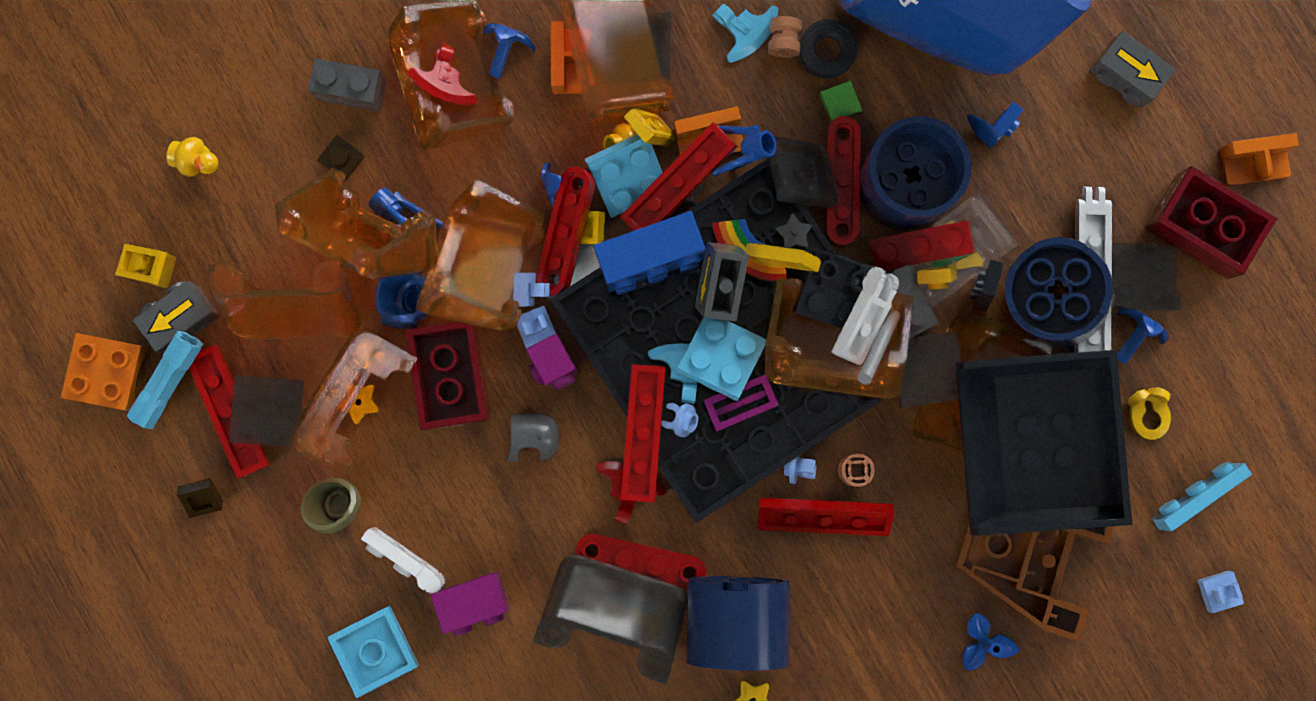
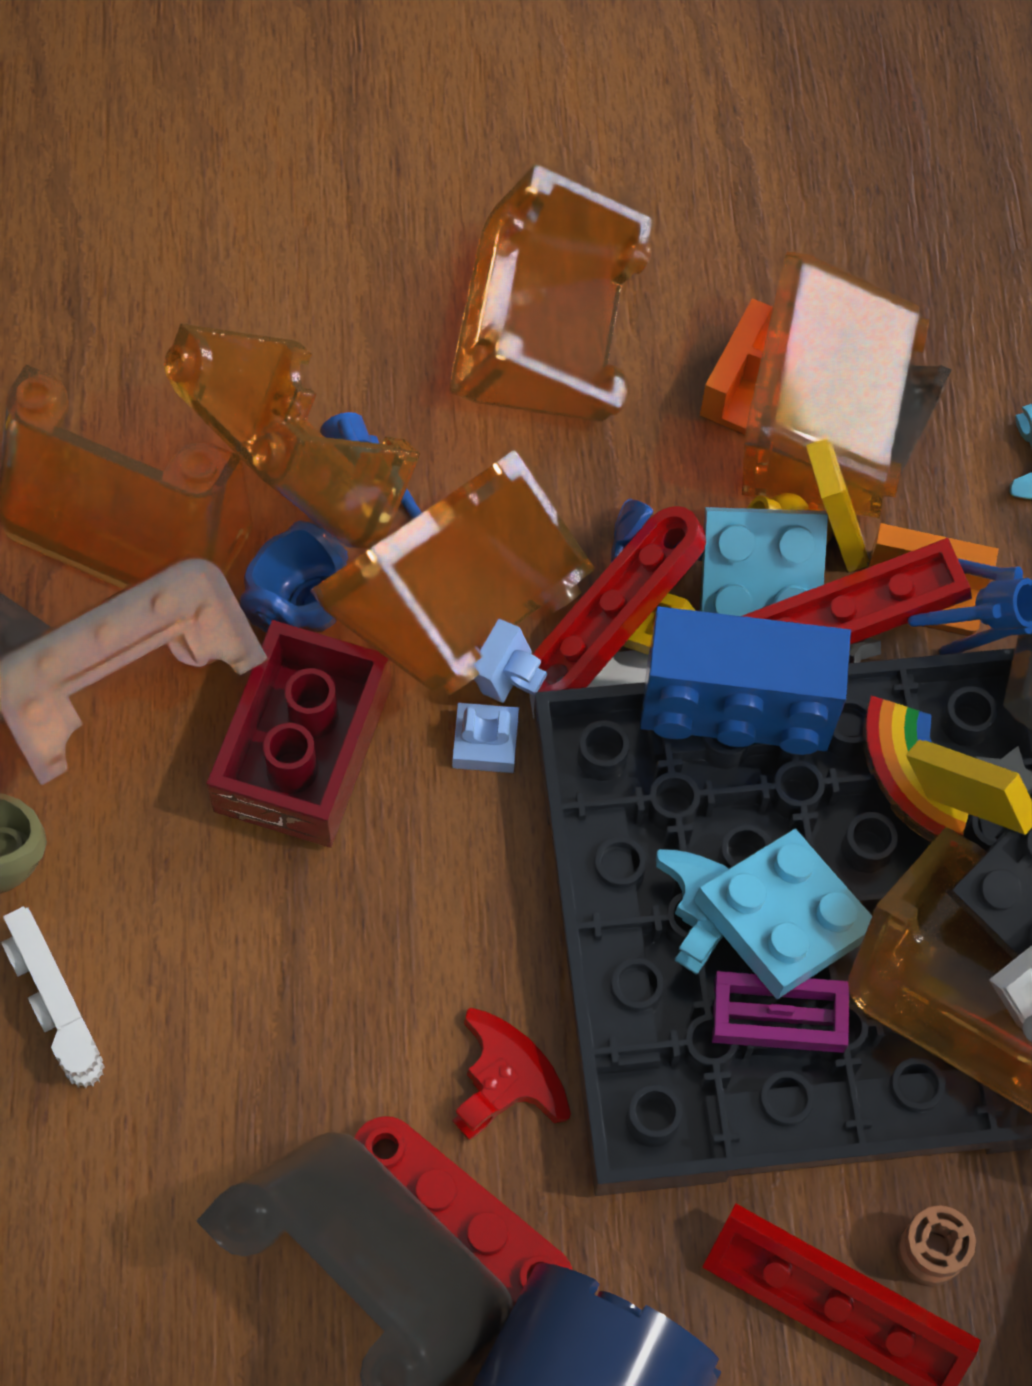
camera: 30 degrees right, 20 degrees down
yellow animal [167,137,218,177] -> none
dark grey brick [308,58,387,112] -> none
dark brown plate [317,135,365,182] -> none
yellow plate [337,383,380,425] -> none
red piece [407,43,477,105] -> none
magenta brick [430,570,511,637] -> none
blue plant [483,23,536,79] -> none
dark grey helmet [507,413,559,462] -> none
magenta brick [526,333,579,391] -> none
red plate [621,364,666,503] -> none
light blue plate [661,403,698,437] -> none
dark grey brick [695,242,749,321] -> none
light blue plate [784,455,817,484] -> none

